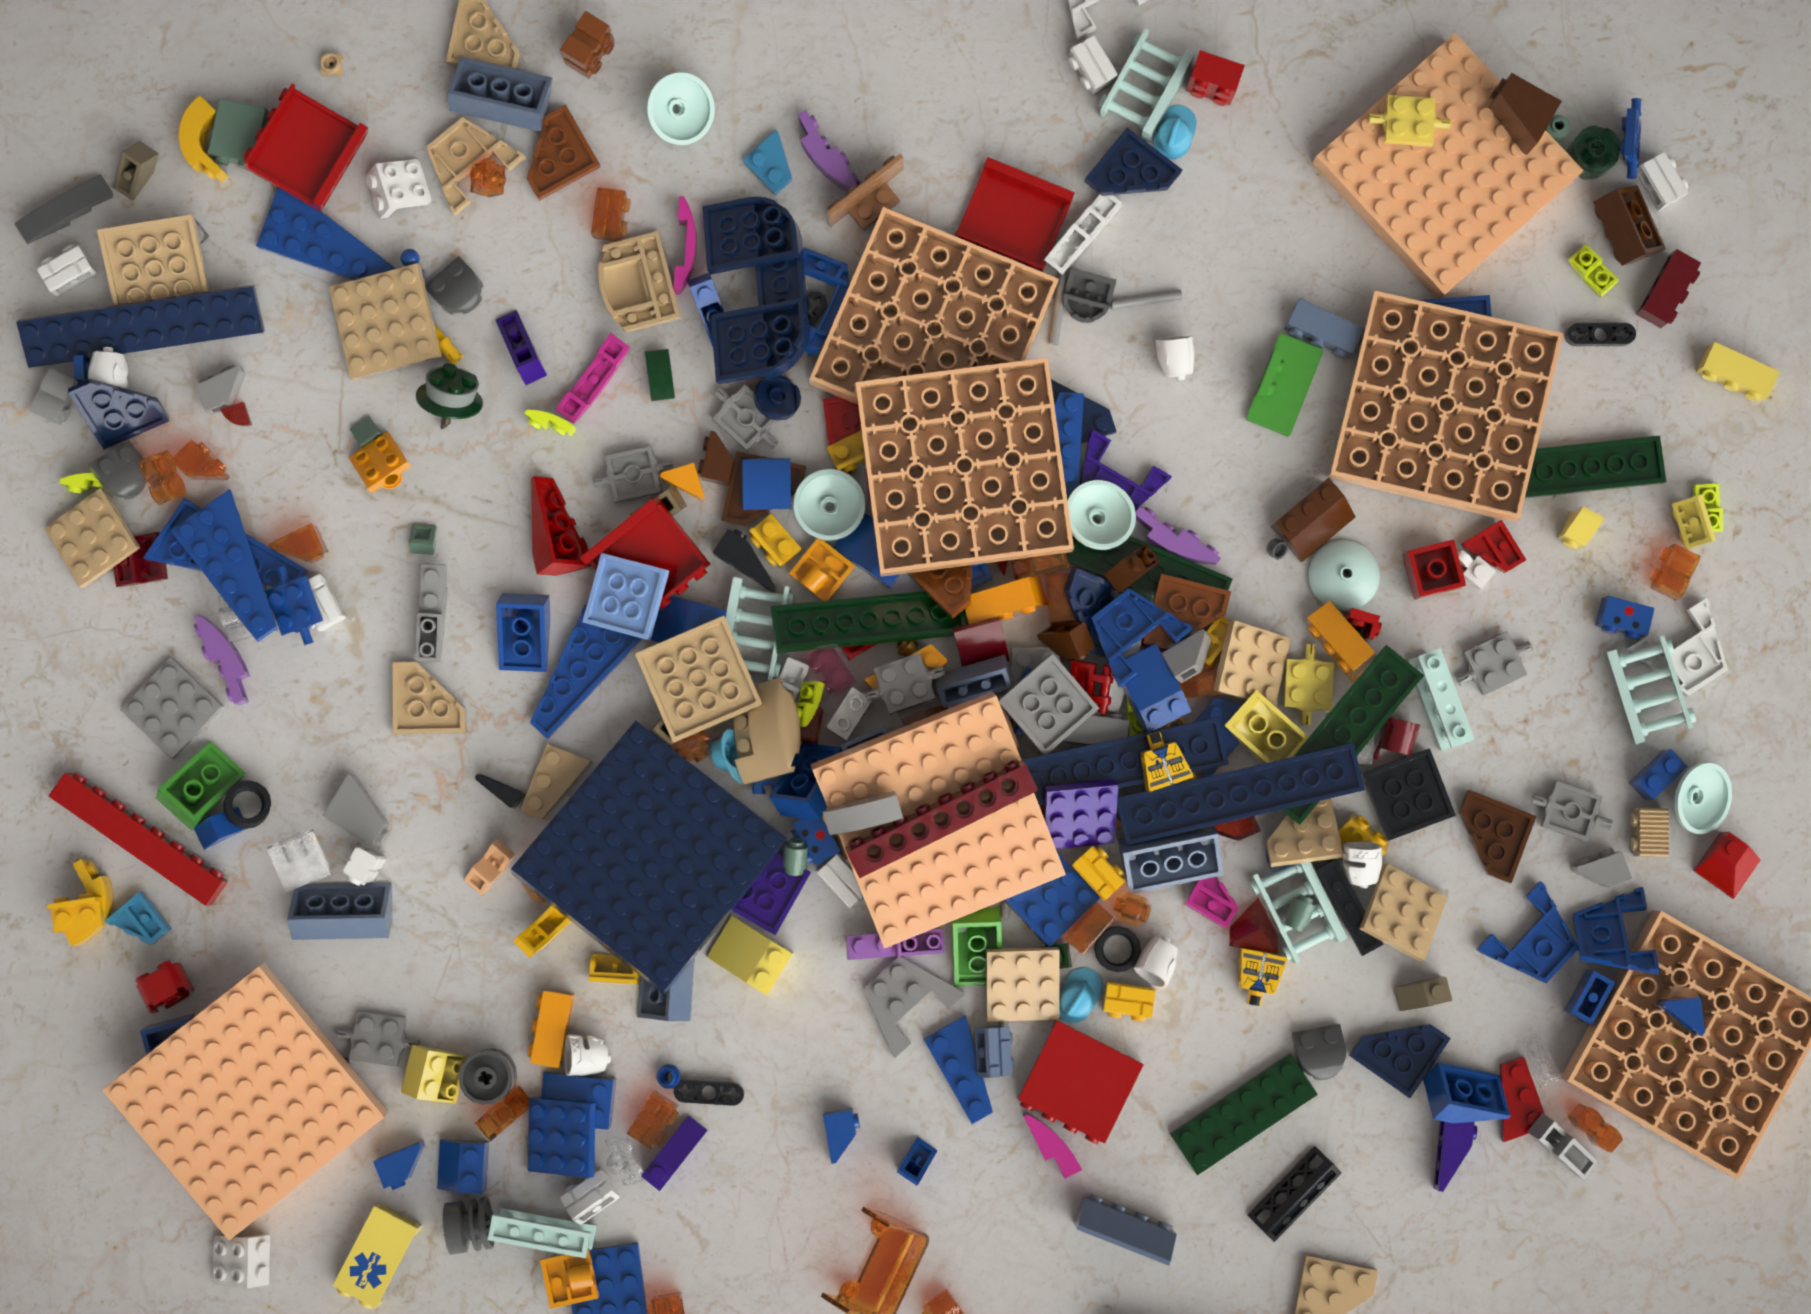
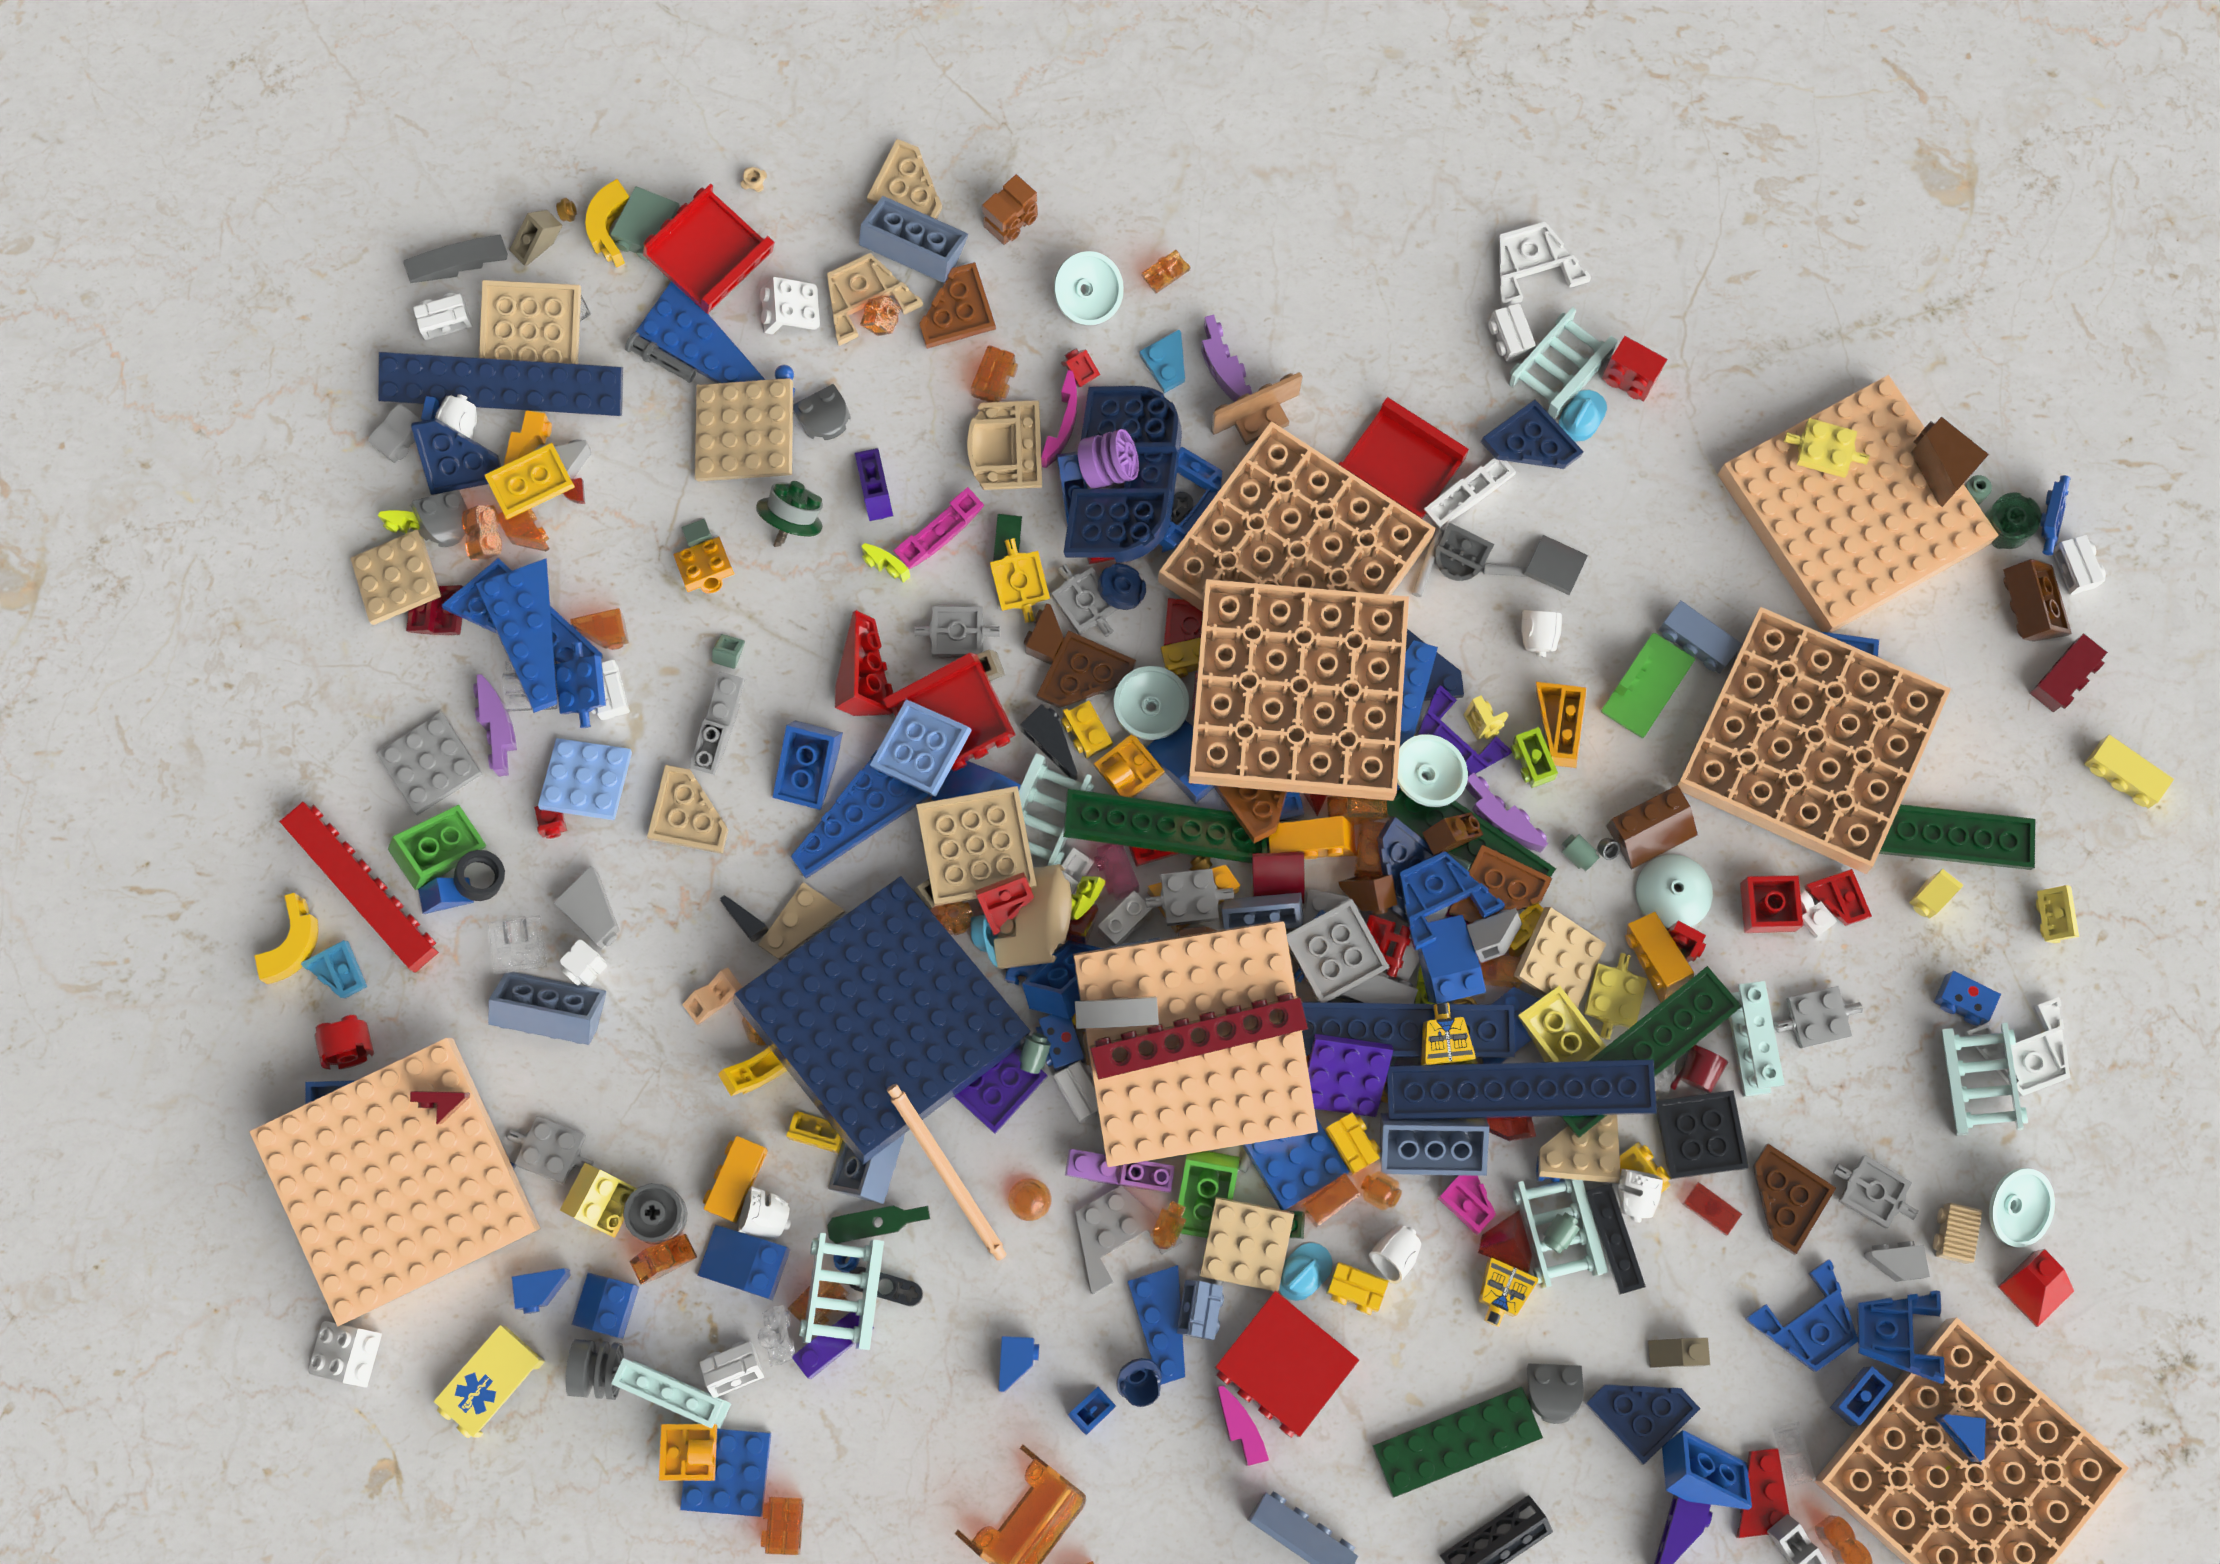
camera: 15 degrees right, 10 degrees down
yellow bracket [46,893,105,933] -> none
yellow axle [434,323,464,365] -> none
blue plate [528,1097,596,1178] -> none
light orange slope [659,463,705,502] -> none
light yellow slope [707,916,793,995] -> none
blue slope [742,458,791,510] -> none
black tyre [1094,926,1141,973] -> none
tan plate [1359,864,1448,962] -> none
black beam [1565,323,1636,347] -> none
neon yellow slope [1568,244,1619,298] -> none
blue brick [1629,749,1688,800] -> none
clear orange brick [1650,544,1701,601] -> none
neon yellow slope [1693,483,1723,532] -> none
none -> dark red slope [410,1091,470,1125]
none -> yellow plate [485,443,575,520]
none -> light orange slope [503,410,552,466]
none -> red bracket [534,806,567,839]
none -> light blue plate [538,738,632,820]
none -> pearl gold plate [556,198,577,222]
none -> dark grey pin [625,332,697,383]
none -> light aqua fence [799,1233,884,1350]
none -> dark green piece [827,1205,930,1244]
none -> light nougat piece [887,1084,1006,1261]
none -> red wing [975,872,1034,935]
none -> yellow plate [990,538,1050,623]
none -> clear orange piece [1008,1178,1052,1221]
none -> red bracket [1061,348,1101,387]
none -> medium lavender wheel [1078,429,1139,489]
none -> dark blue piece [1116,1358,1162,1407]
none -> clear orange hips [1141,250,1191,293]
none -> clear orange hips [1150,1201,1187,1249]
none -> light yellow bracket [1463,695,1508,740]
none -> lime brick [1511,727,1558,788]
none -> dark grey slope [1524,535,1588,595]
none -> light orange wedge [1536,682,1587,768]
none -> sand green brick [1561,834,1600,872]
none -> clear red plate [1682,1182,1742,1236]

